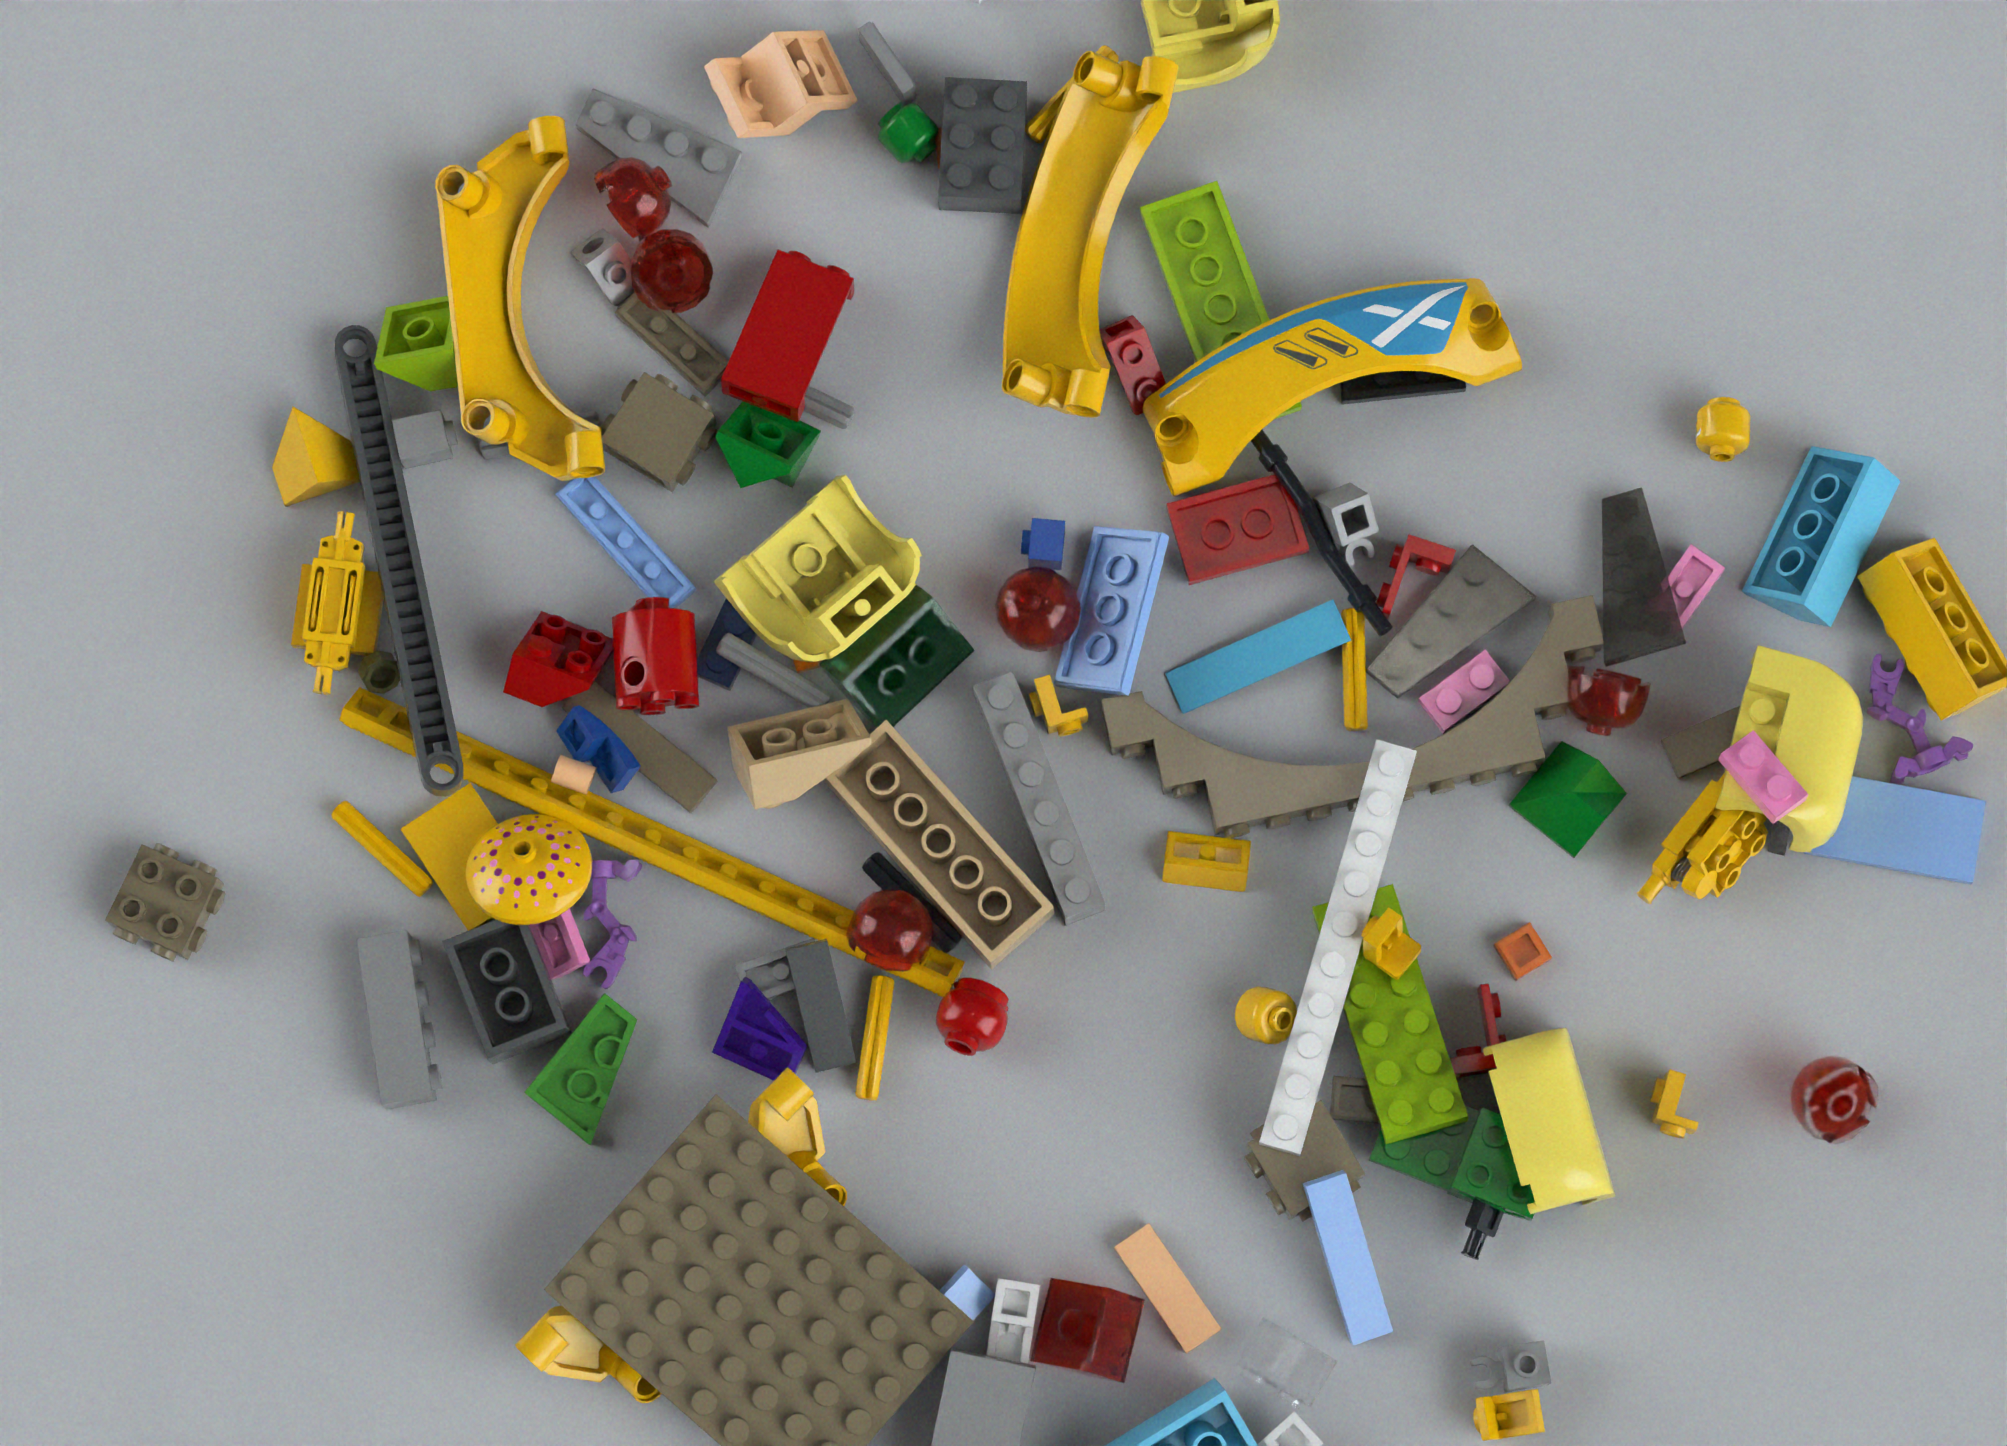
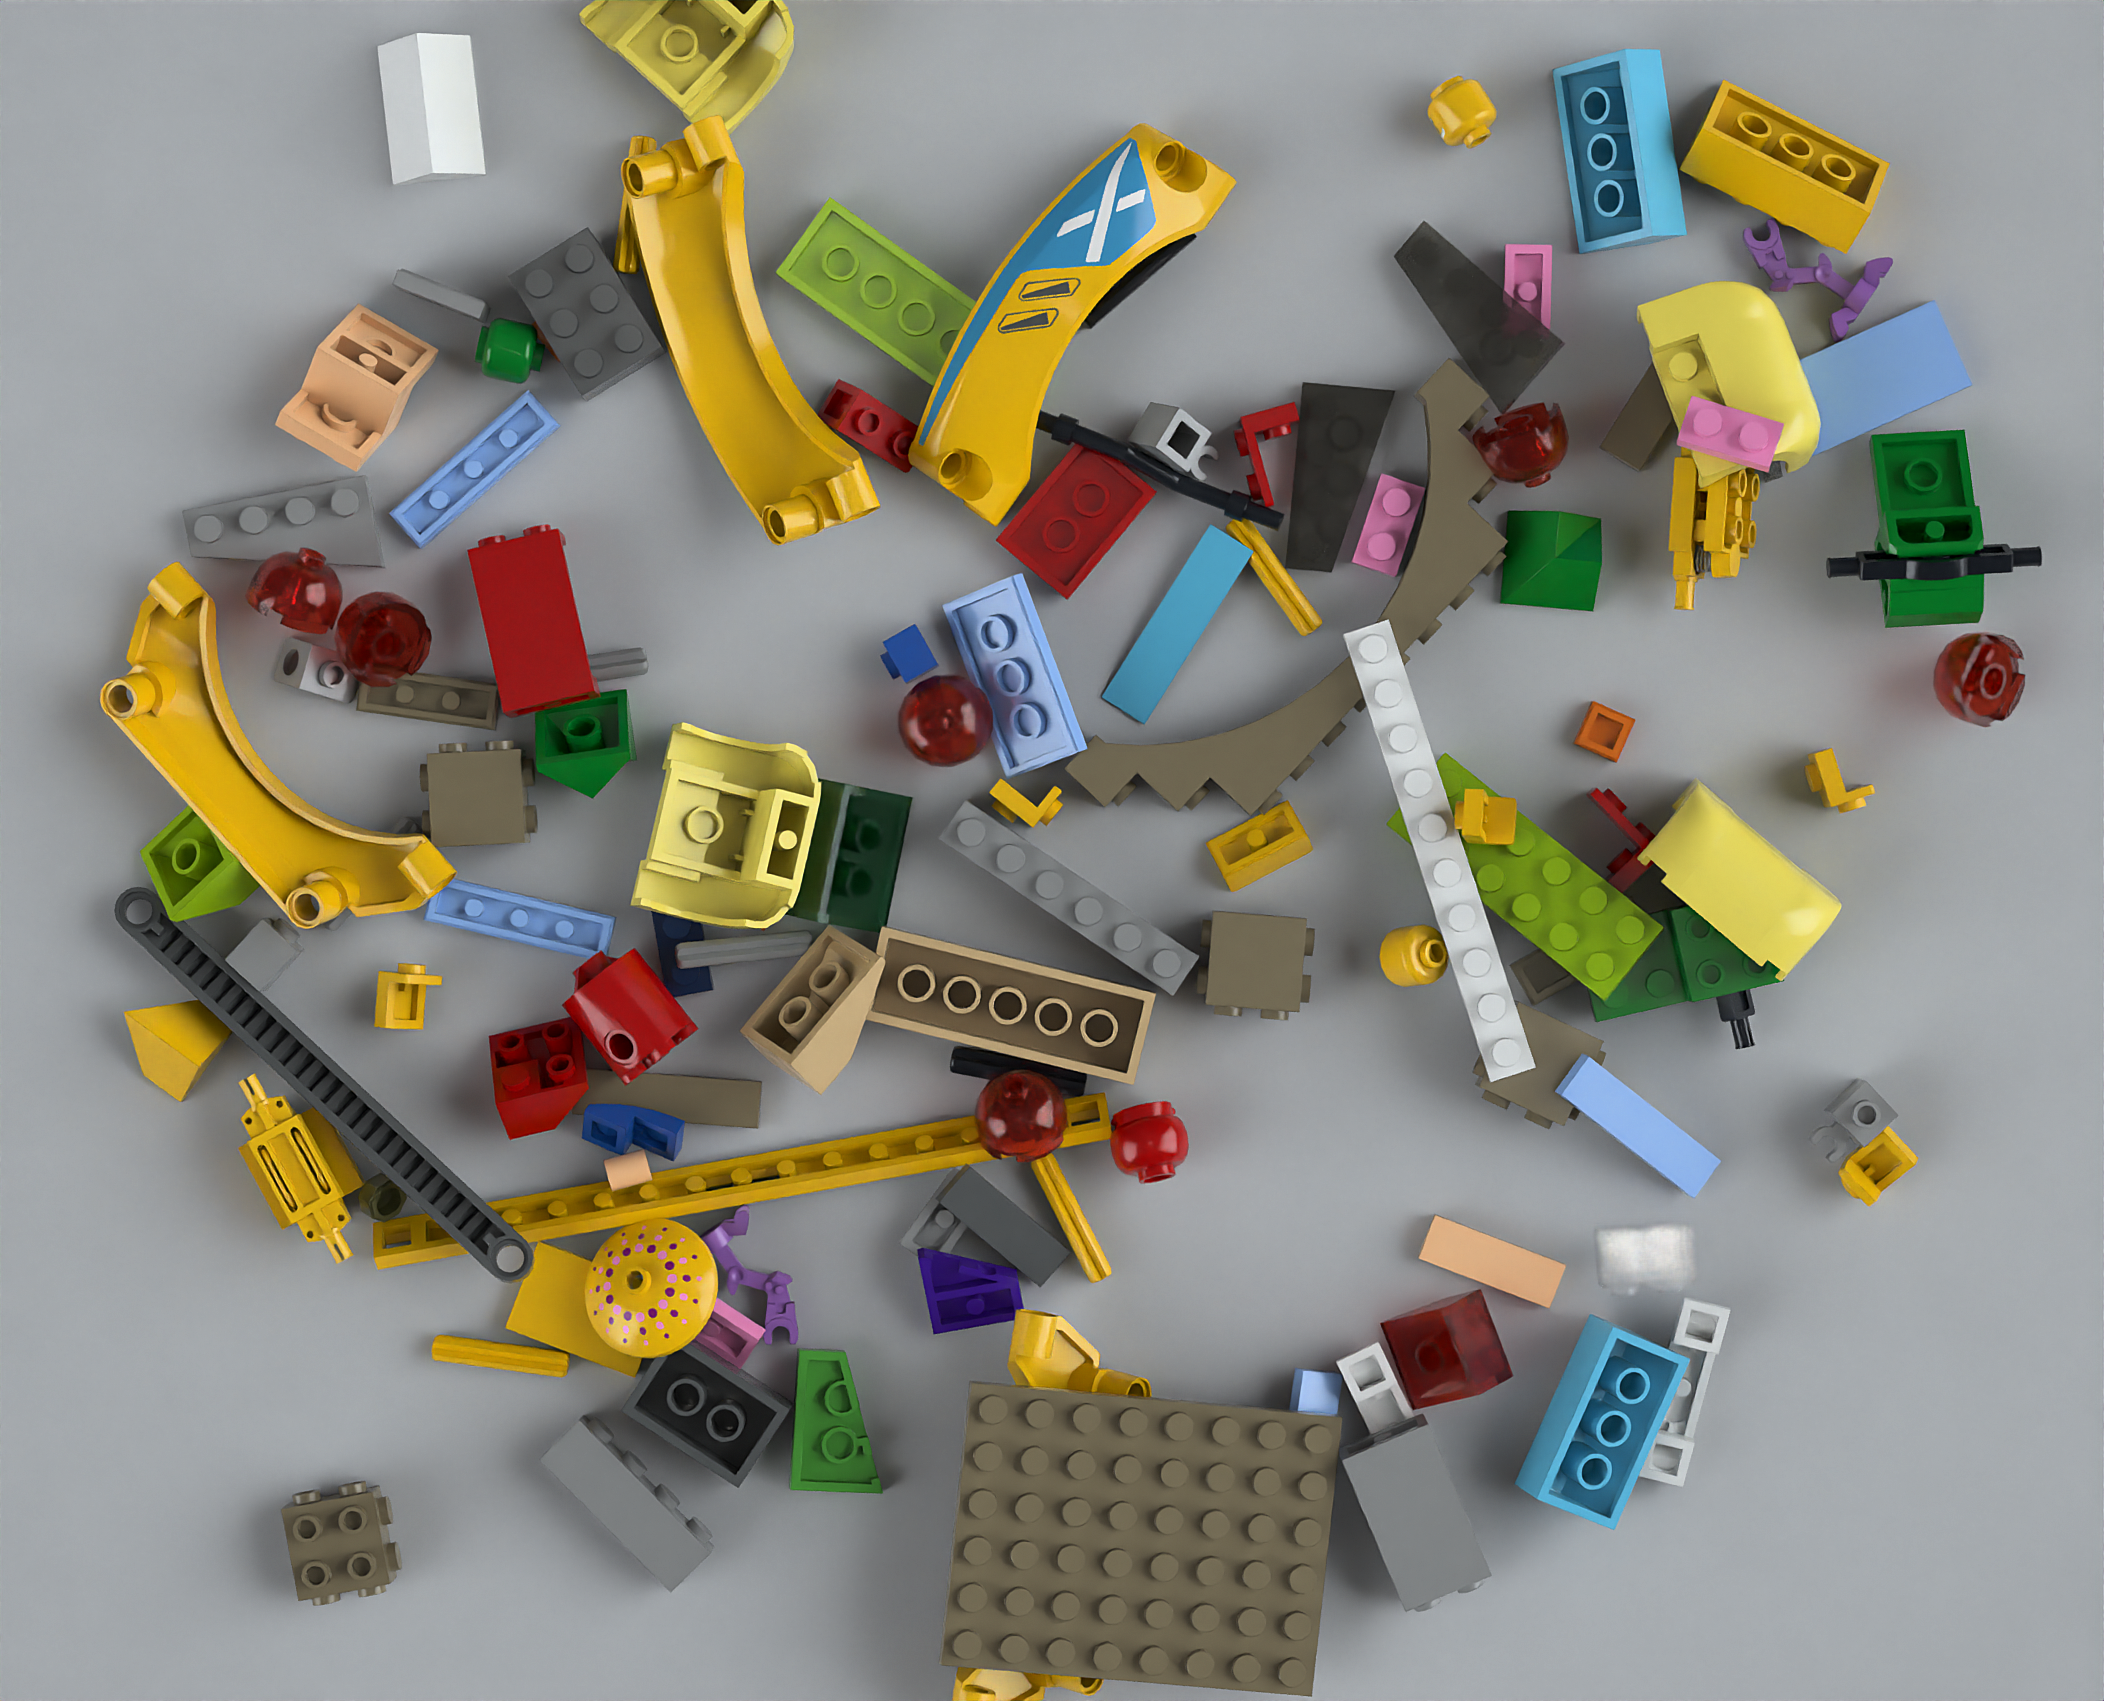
camera: 35 degrees left, 10 degrees up
none -> yellow bracket [374,963,442,1030]
none -> light blue tile [389,390,560,549]
none -> dark tan brick [1197,910,1315,1020]
none -> green piece [1826,430,2042,628]

